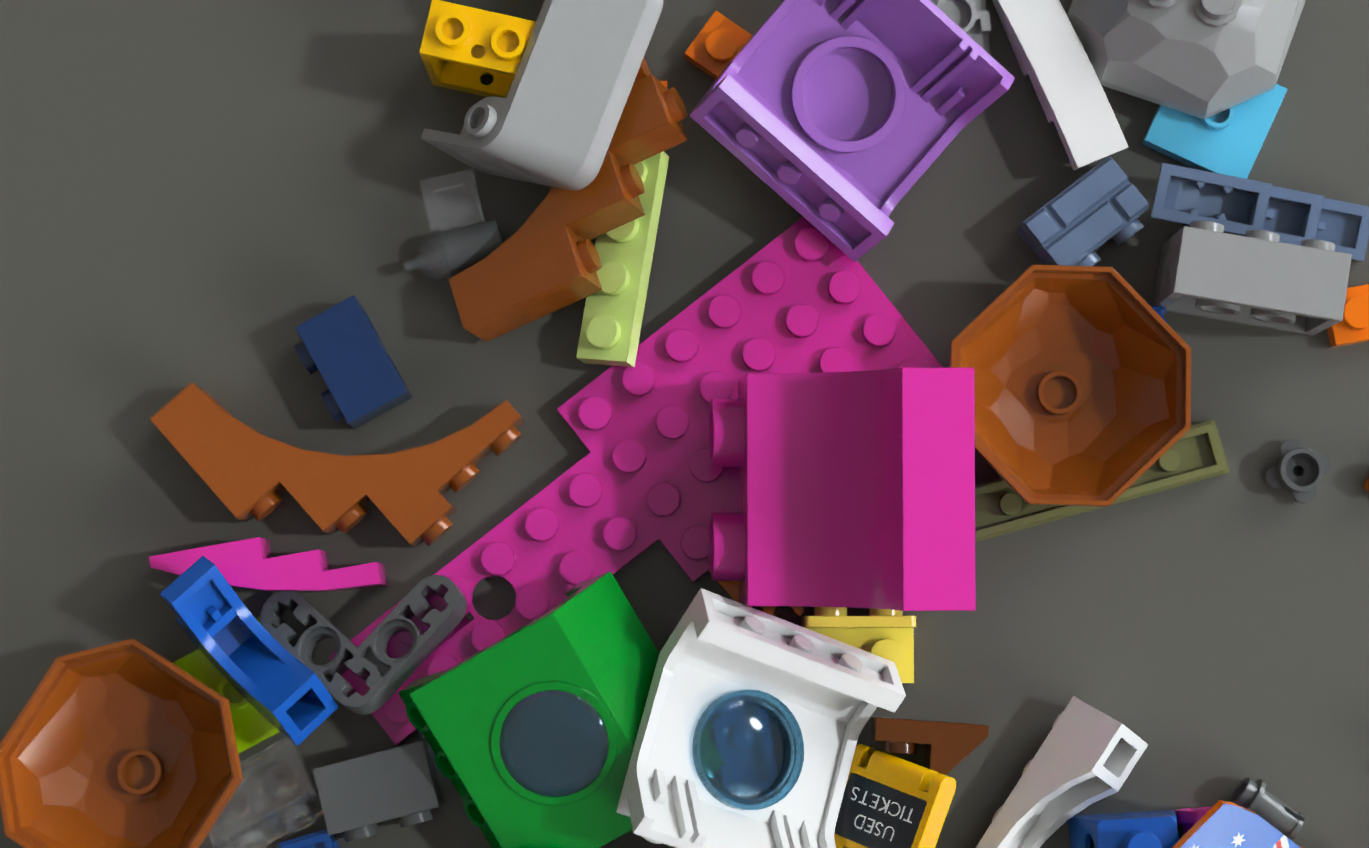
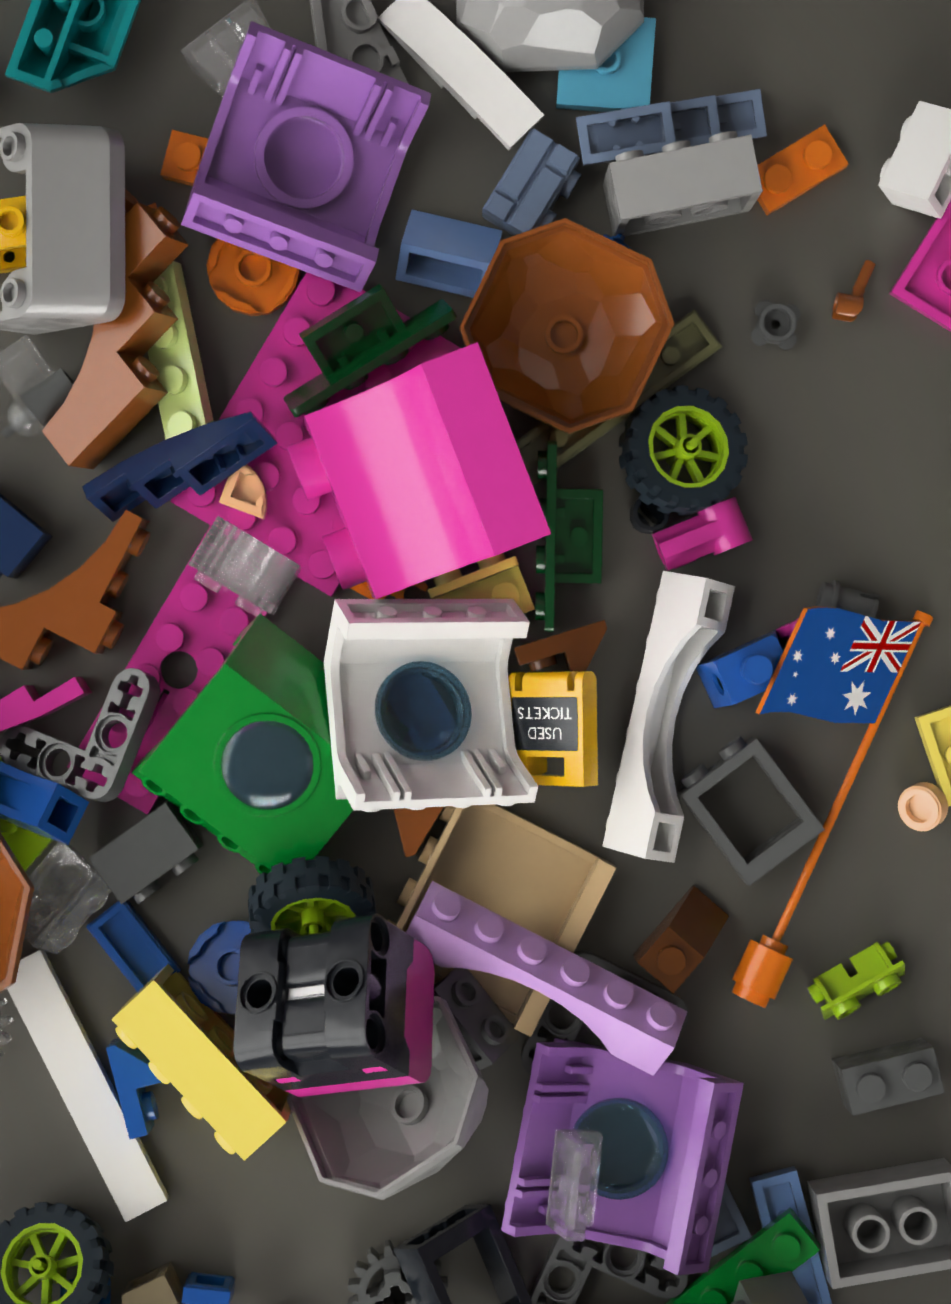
camera: 20 degrees left, 5 degrees up
none -> dark blue slope [82,412,277,522]
none -> clear brick [188,516,302,617]
none -> orange tile [206,239,301,317]
none -> light nougat tile [219,464,267,520]
none -> dark green bracket [283,284,457,417]
none -> medium blue brick [395,209,502,298]
none -> dark green bracket [535,441,603,632]
none -> black wheel [618,385,748,516]
none -> black hinge [630,499,669,534]
none -> dark pink piece [652,497,753,571]

